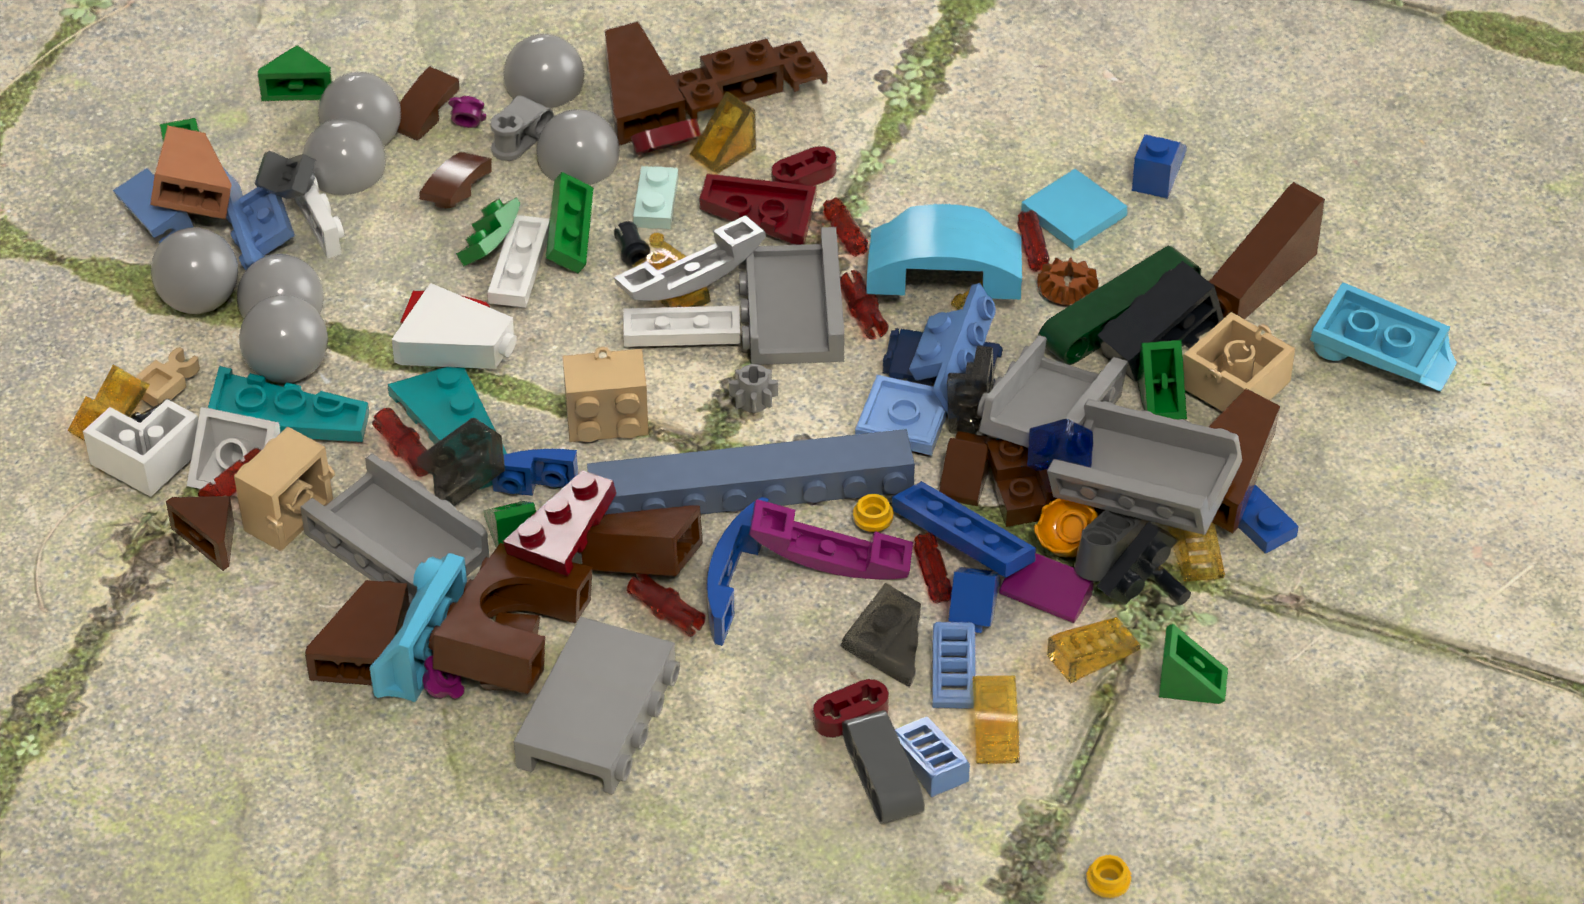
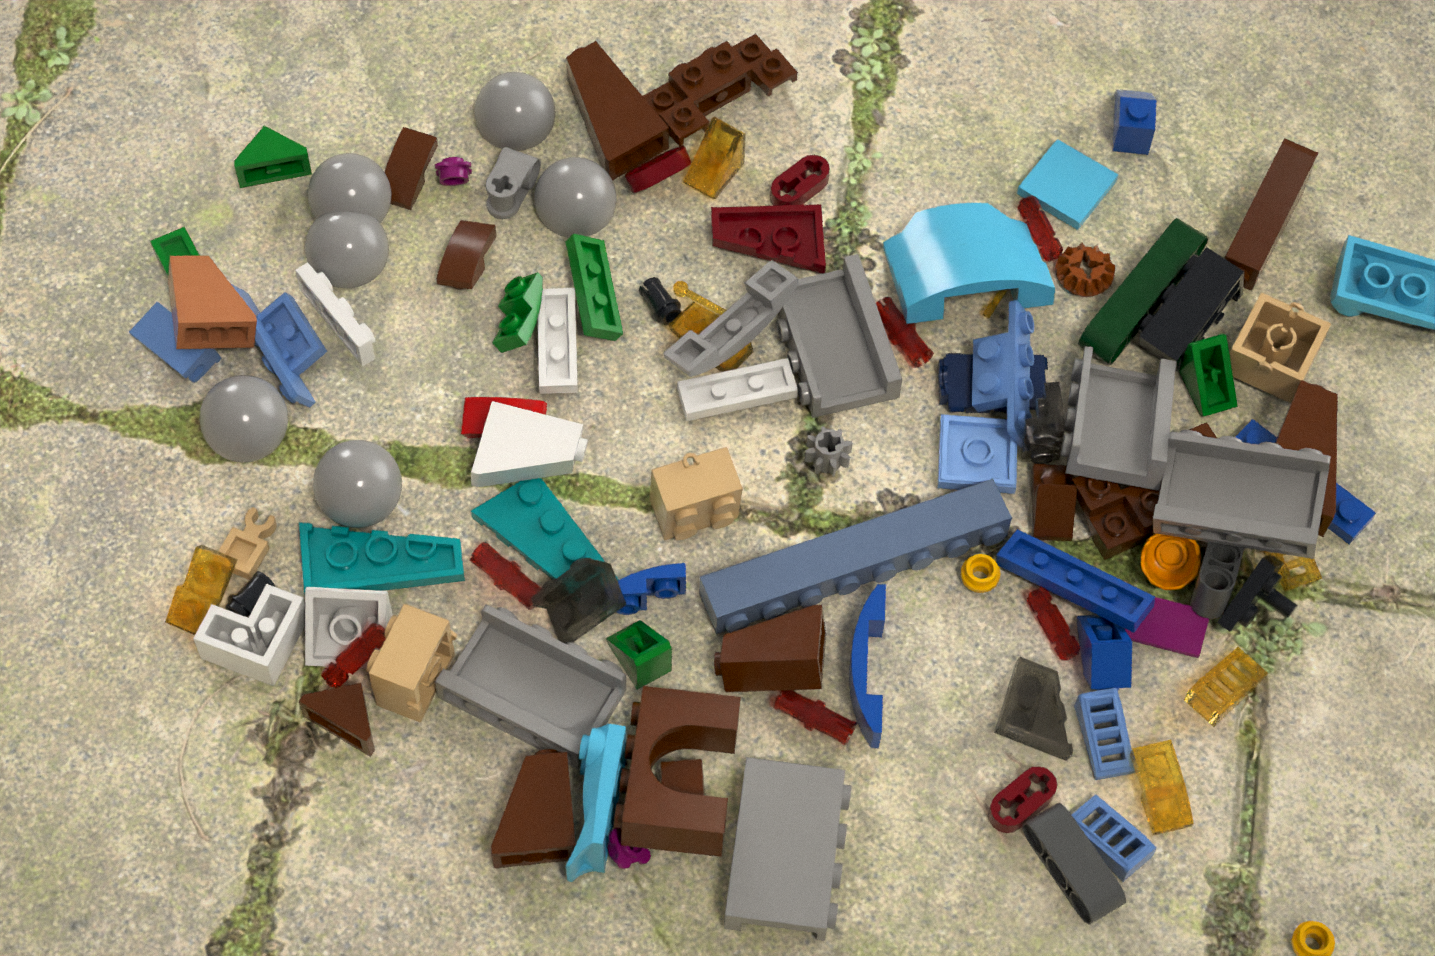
camera: 15 degrees left, 15 degrees up
light grey piece [237,254,324,320] -> none
dark grey bracket [255,151,316,199] -> none
wing [503,470,617,576] -> none
light aqua plate [633,166,679,229] -> none
magenta slope [749,499,913,580] -> none
clear red axle [823,197,868,257] -> none
clear blue bracket [1027,418,1093,471] -> none
green slope [1159,623,1228,704] -> none

